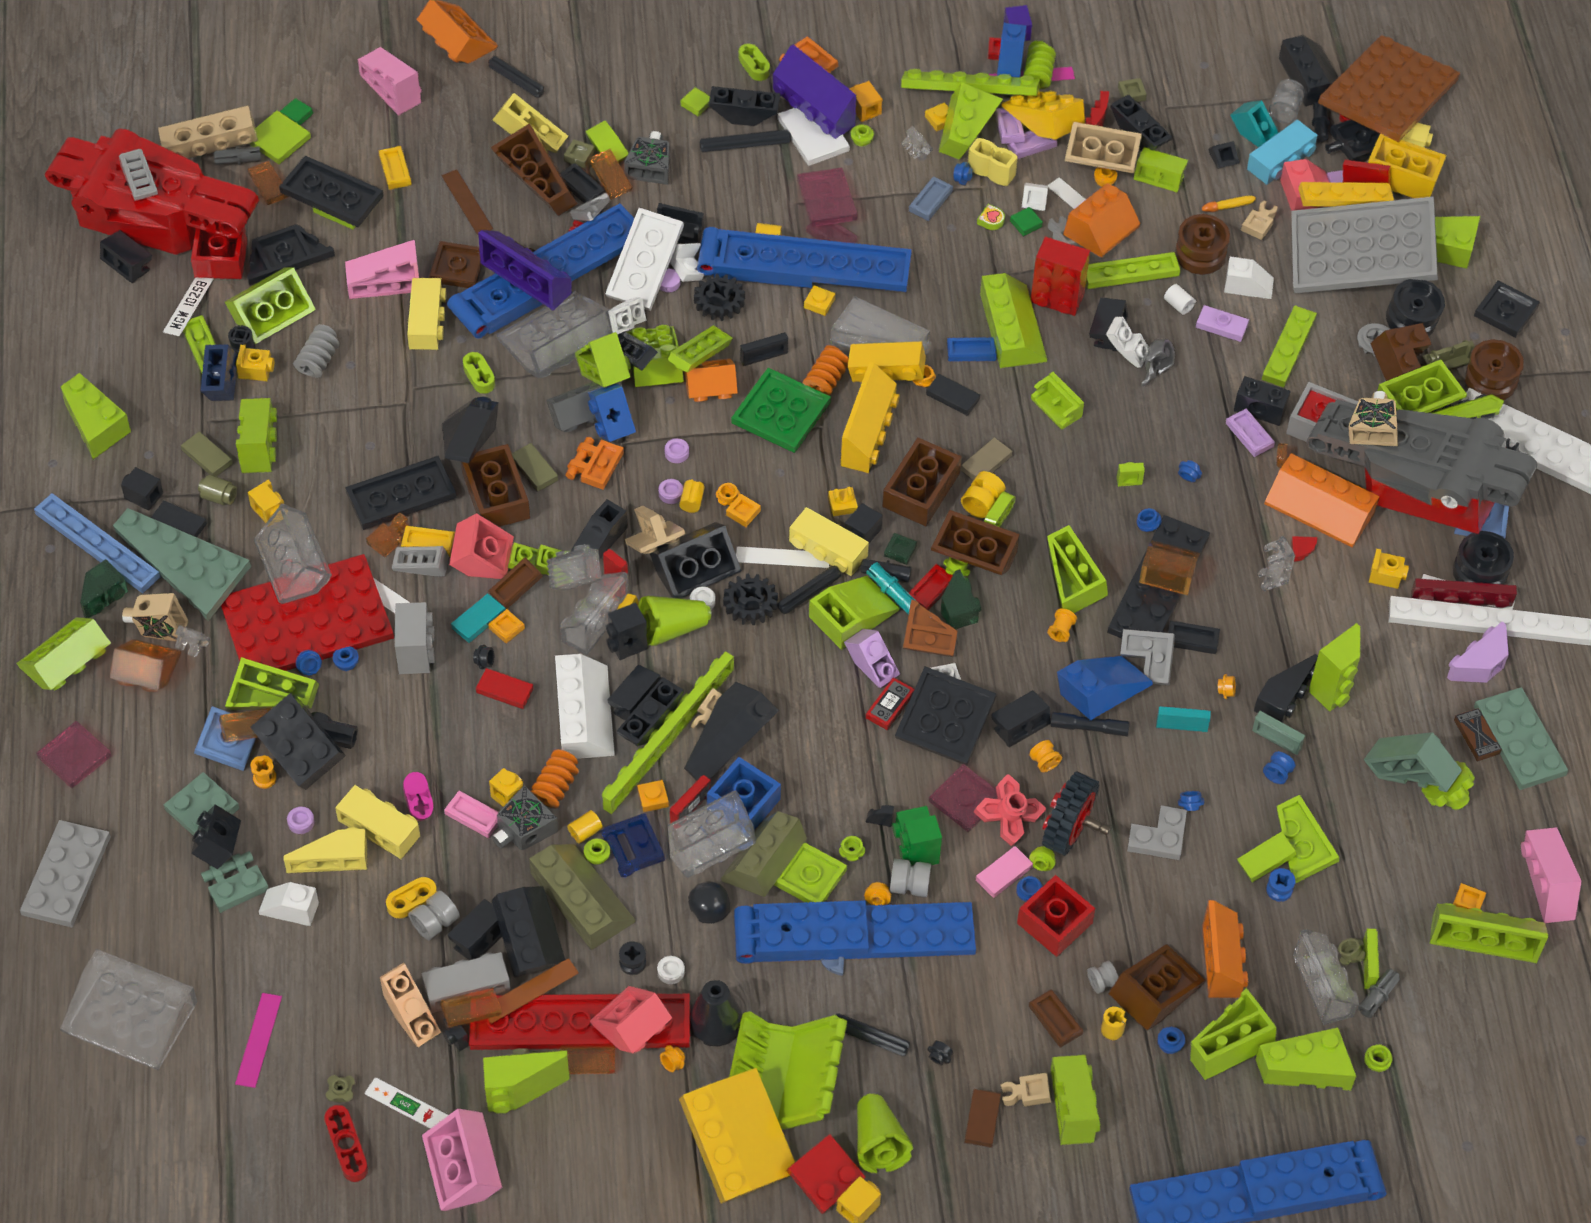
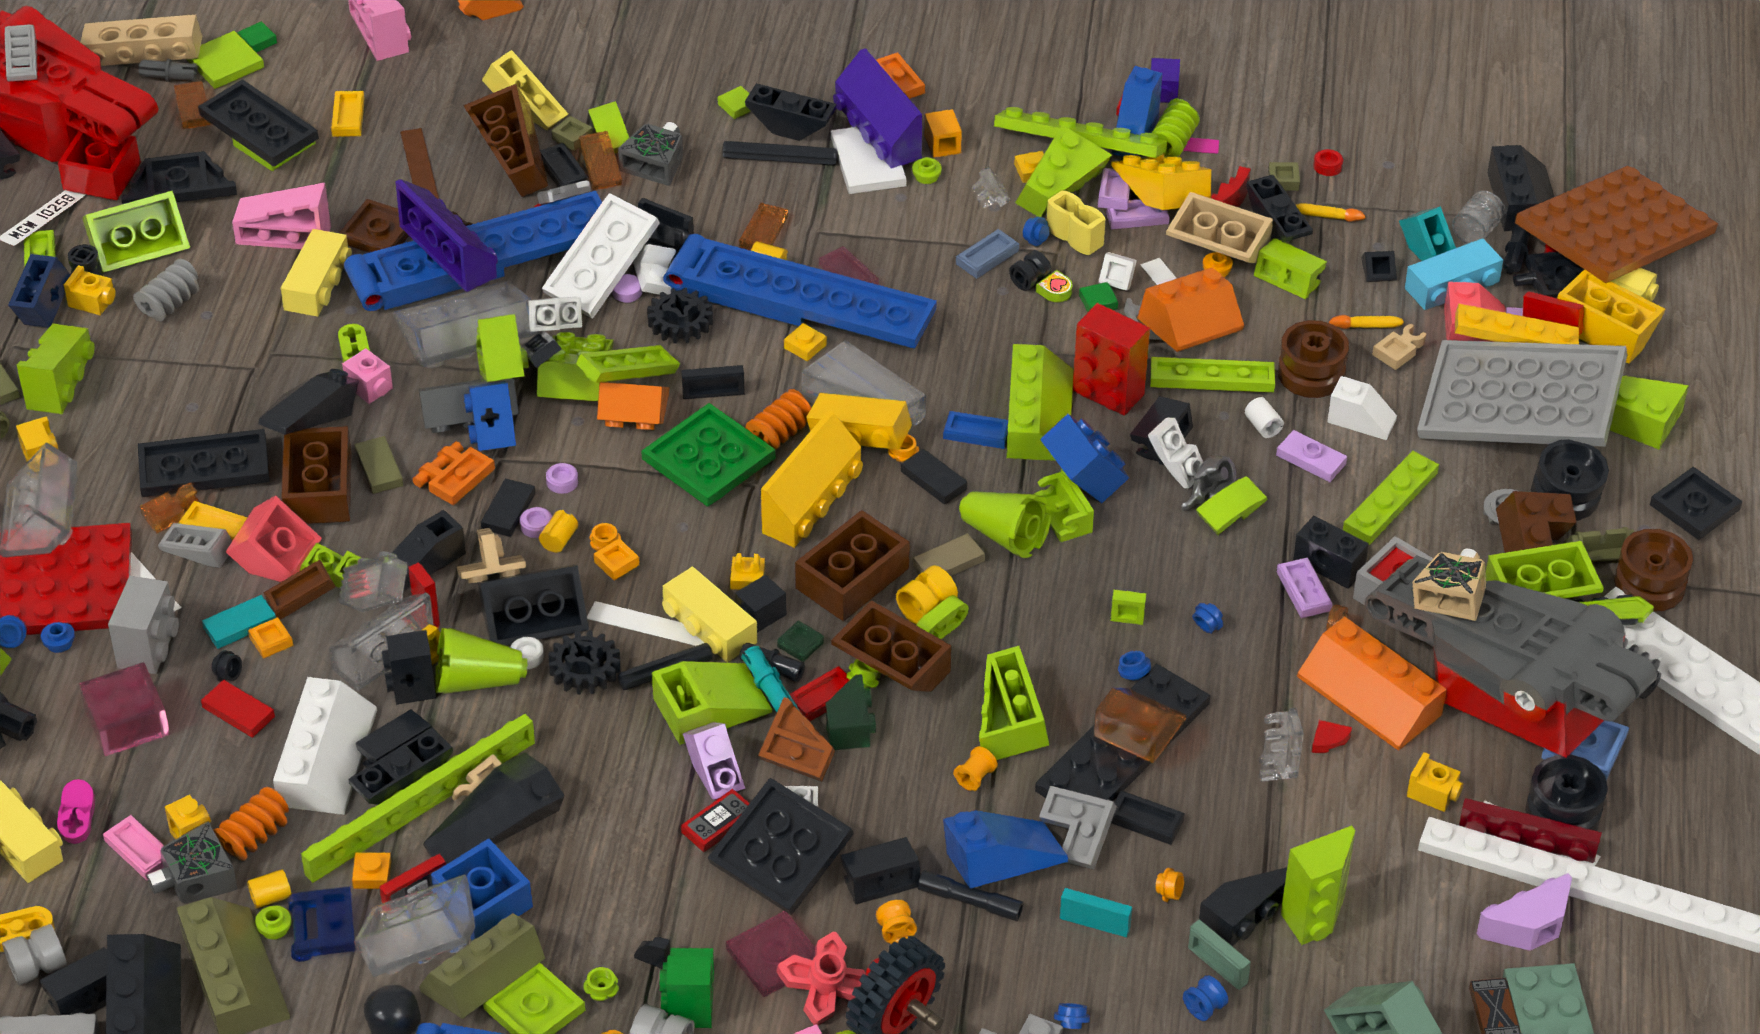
camera: 15 degrees right, 10 degrees down
black axle [488,56,545,98] -> none
lime beam [739,44,770,81] -> none
clear pink tile [797,168,857,227] -> none
none -> clear pink brick [79,662,170,756]
none -> bright pink brick [342,348,393,404]
none -> black tile [481,478,535,537]
none -> clear orange tile [739,203,788,251]
none -> lime cone [959,491,1051,558]
none -> black wheel [1009,250,1051,291]
none -> blue brick [1040,414,1129,503]
none -> lime slope [1196,476,1268,535]
none -> yellow piece [1296,203,1365,222]
none -> red tile [1313,149,1343,176]

